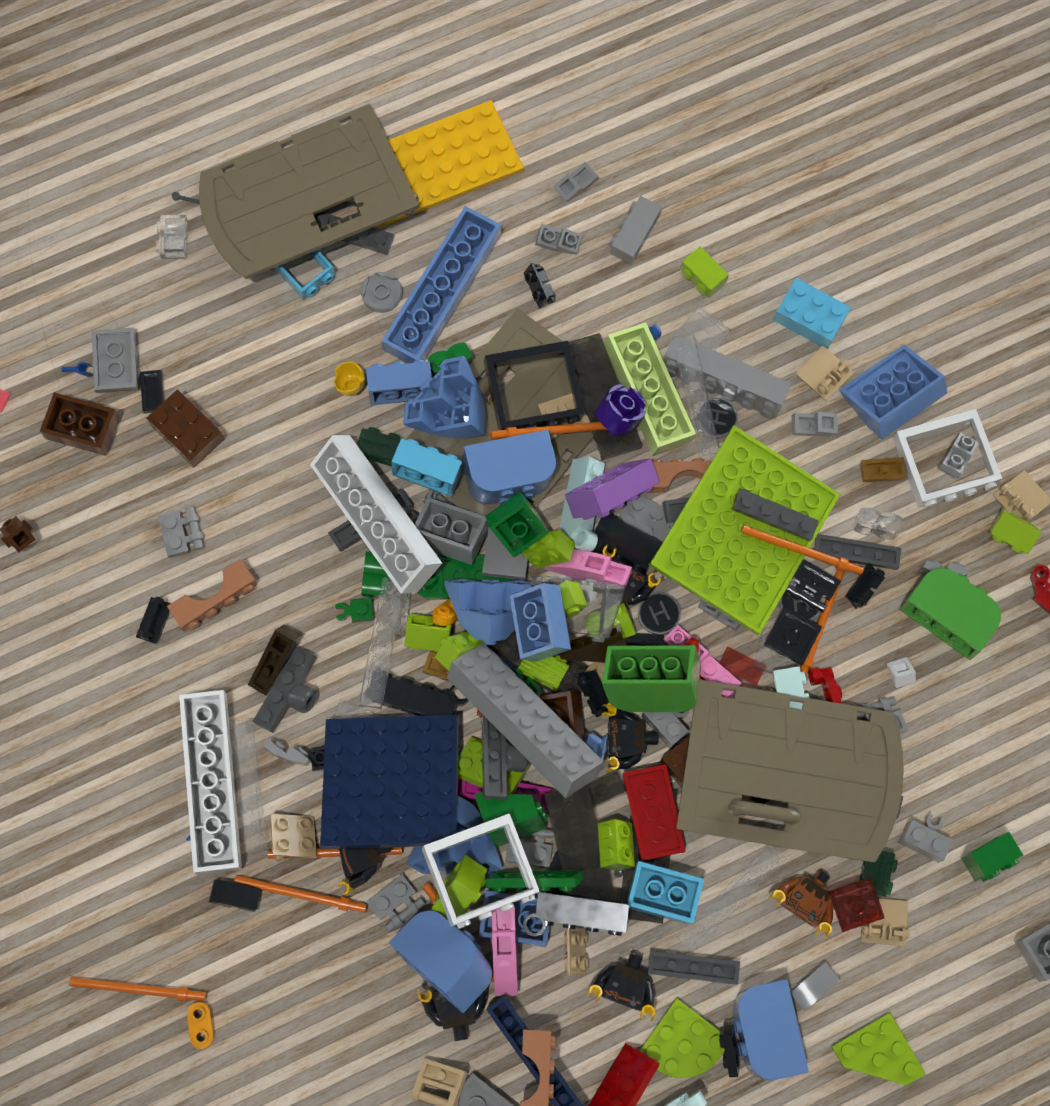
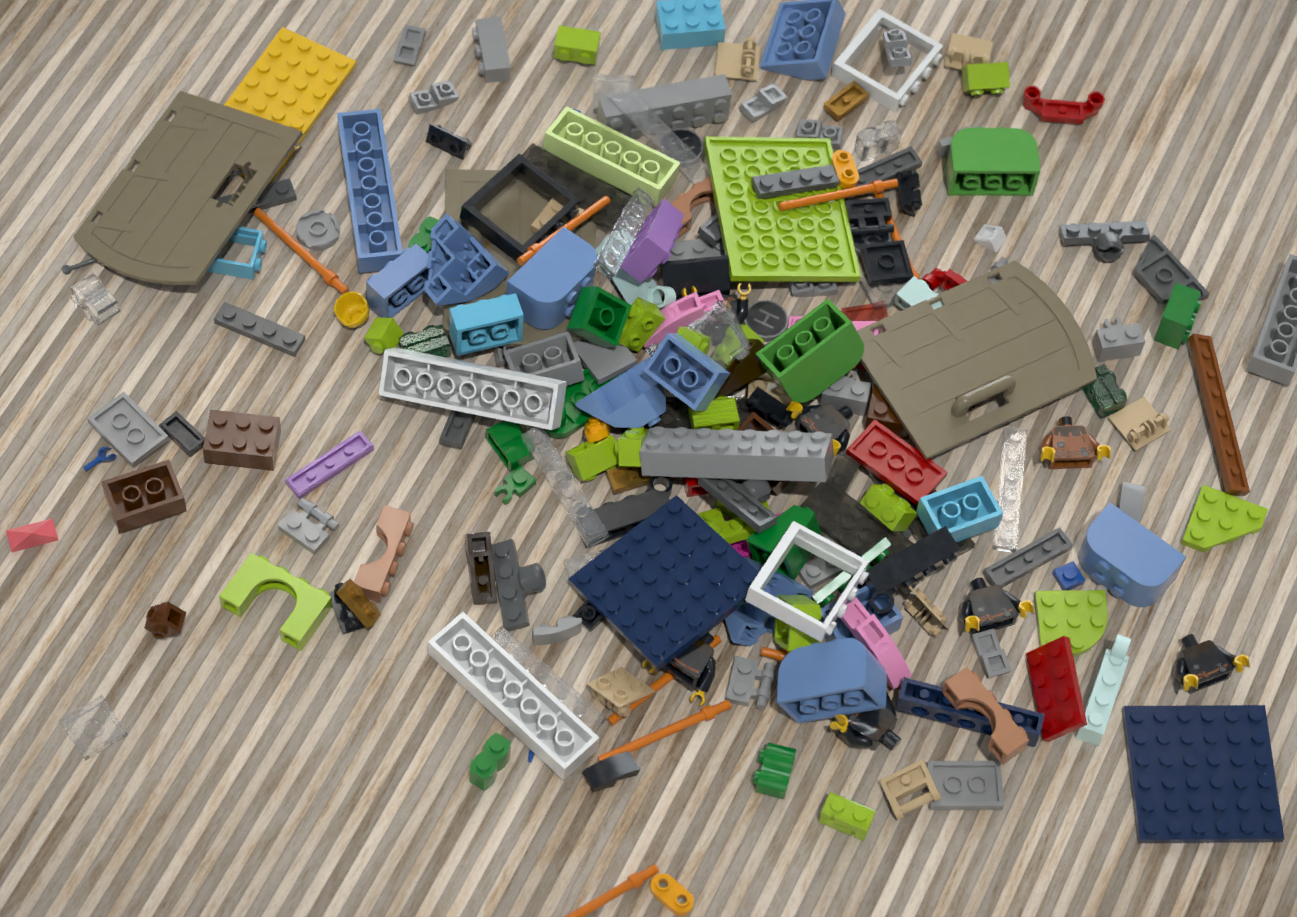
camera: 40 degrees left, 15 degrees down
dark purple brick [595,384,646,436] -> none
black plate [719,1024,740,1078] -> none
clear red tile [828,877,885,932] -> none
none -> plate [214,302,305,357]
none -> lime arch [219,553,332,651]
none -> orange bar [253,208,349,294]
none -> medium lavender tile [285,431,374,500]
none -> pearl gold plate [337,578,381,629]
none -> lime brick [364,317,404,354]
none -> green brick [470,733,511,791]
none -> clear plate [593,187,655,280]
none -> green brick [753,742,796,799]
none -> light grey slope [796,119,844,149]
none -> lime brick [819,792,876,841]
none -> light orange plate [831,150,859,189]
none -> light grey slope [970,629,1011,678]
none -> blue plate [1052,561,1085,590]
none -> dark grey plate [1059,221,1150,262]
none -> dark grey wing [1133,235,1210,305]
none -> dark orange plate [1188,333,1250,496]

